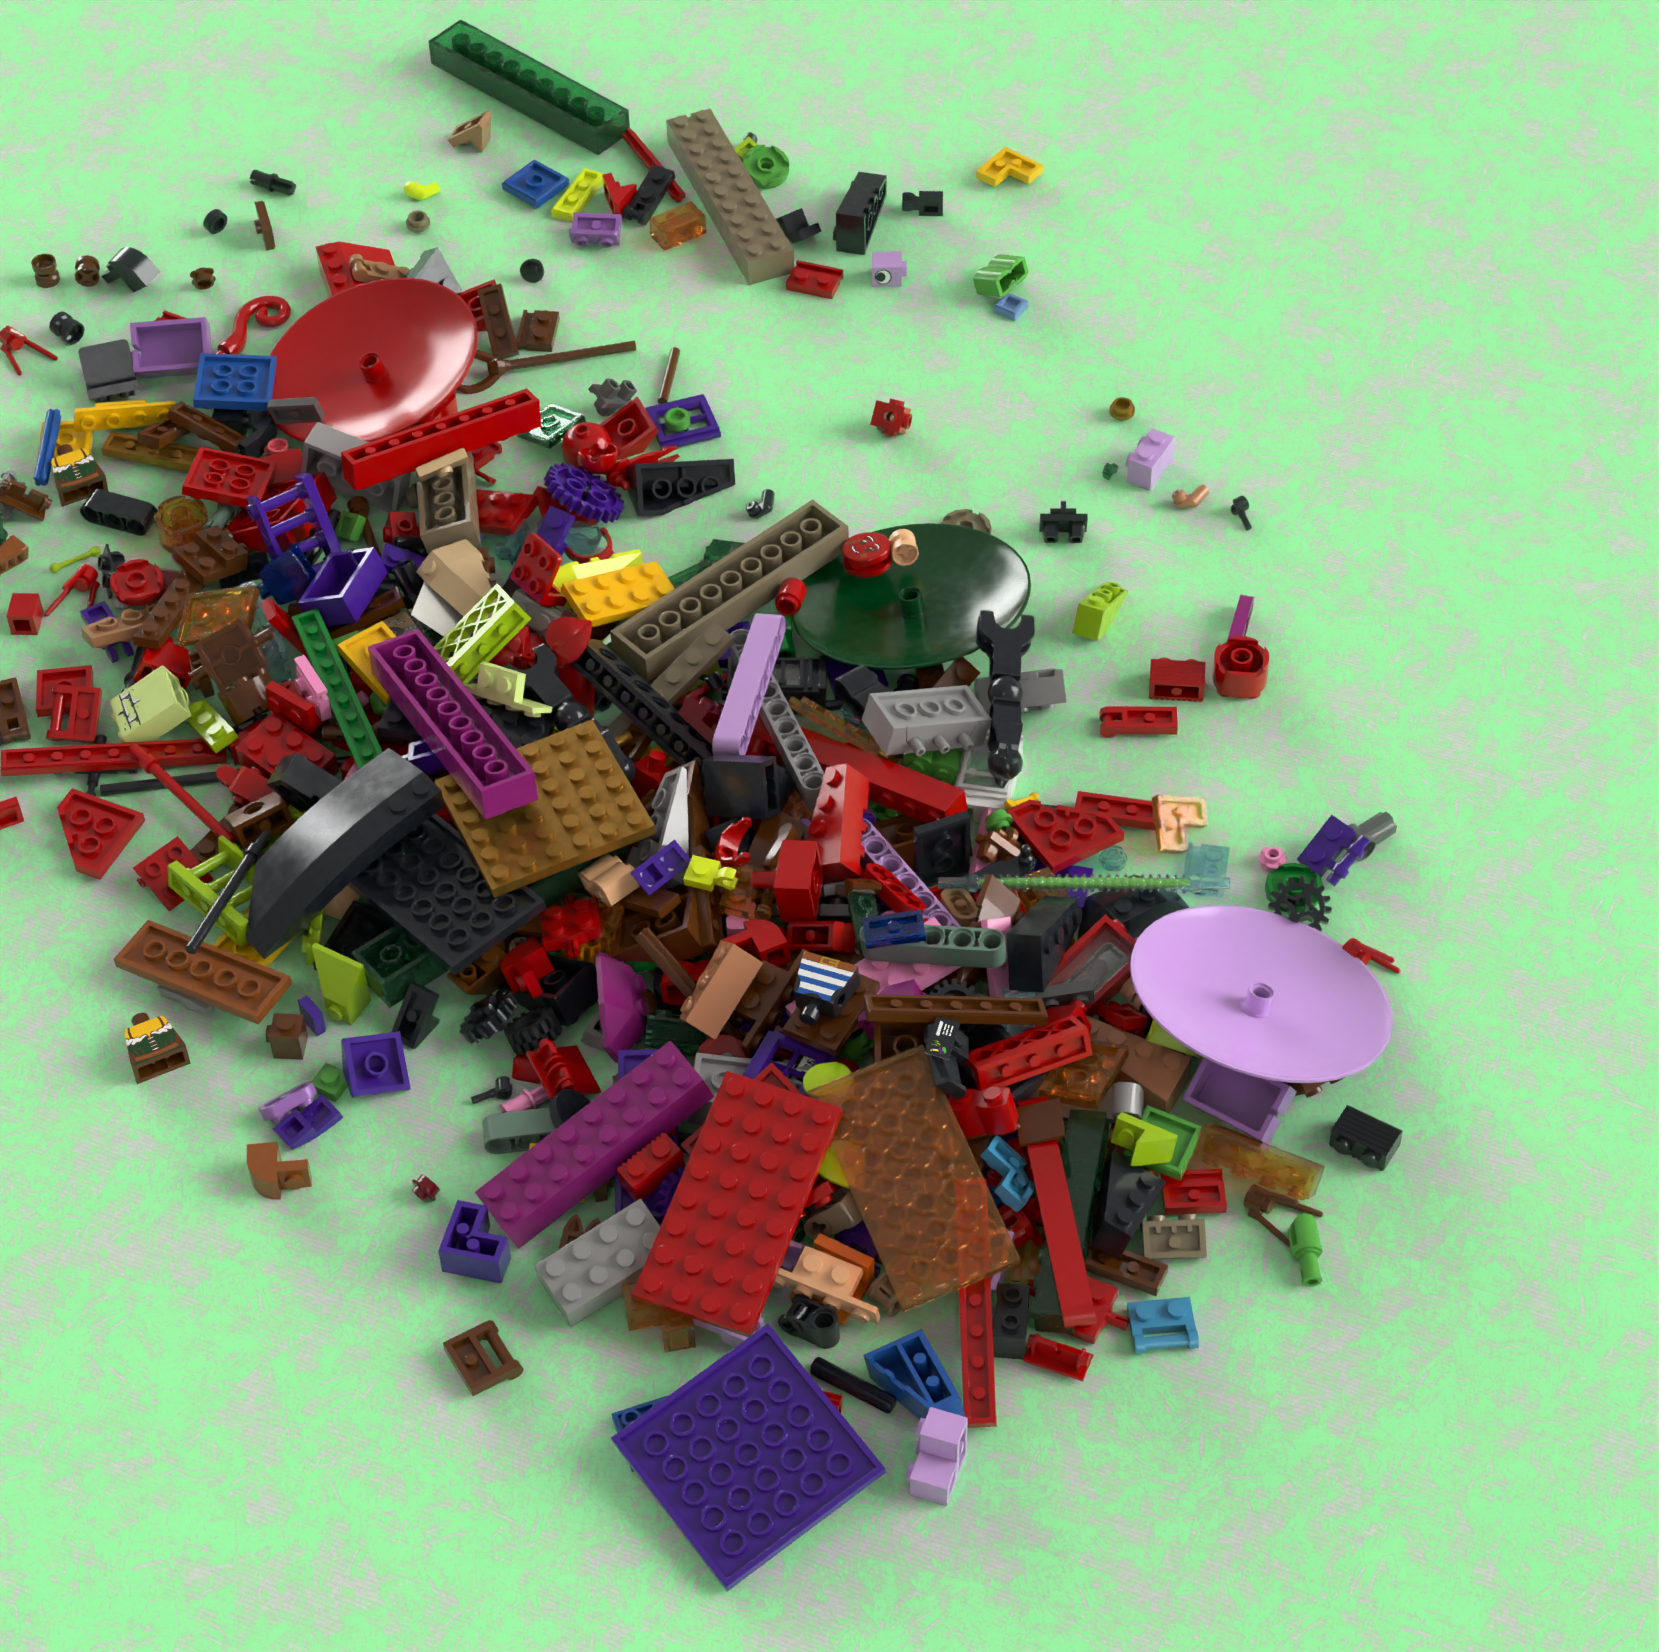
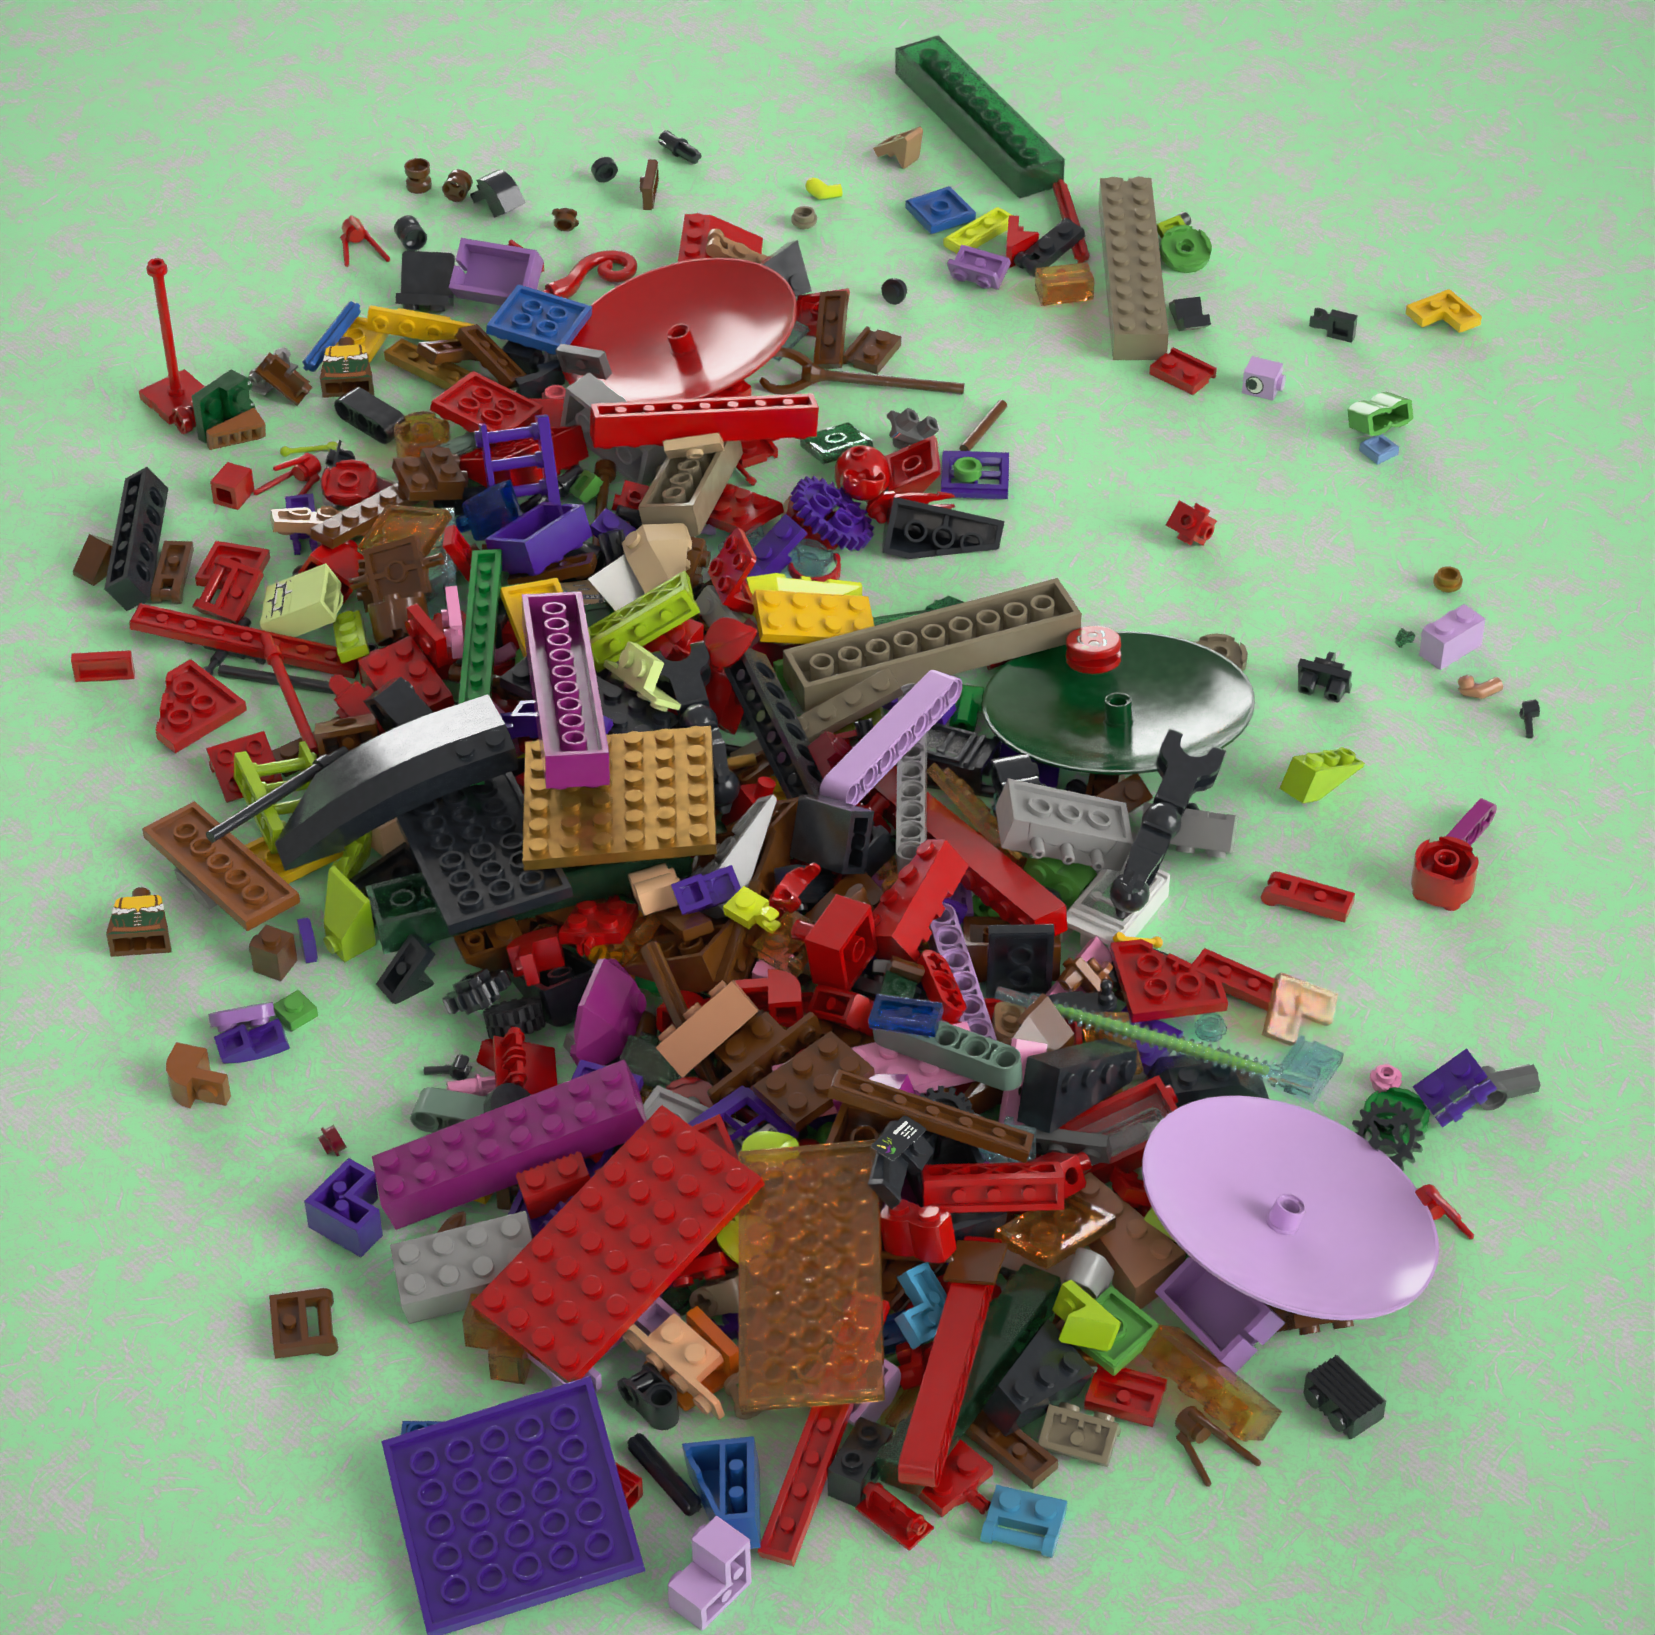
camera: 20 degrees right, 5 degrees down
dark purple slope [341,1031,411,1098] -> none
black arm [746,489,775,519] -> none
red brick [775,578,807,616] -> none
torso [794,951,861,1025] -> none
black wedge [833,172,887,255] -> none
light nougat wheel [889,529,919,566] -> none
bright green plate [985,809,1013,833] -> none
red brick [1149,657,1206,702] -> none
bright green arm [1288,1213,1322,1287] -> none

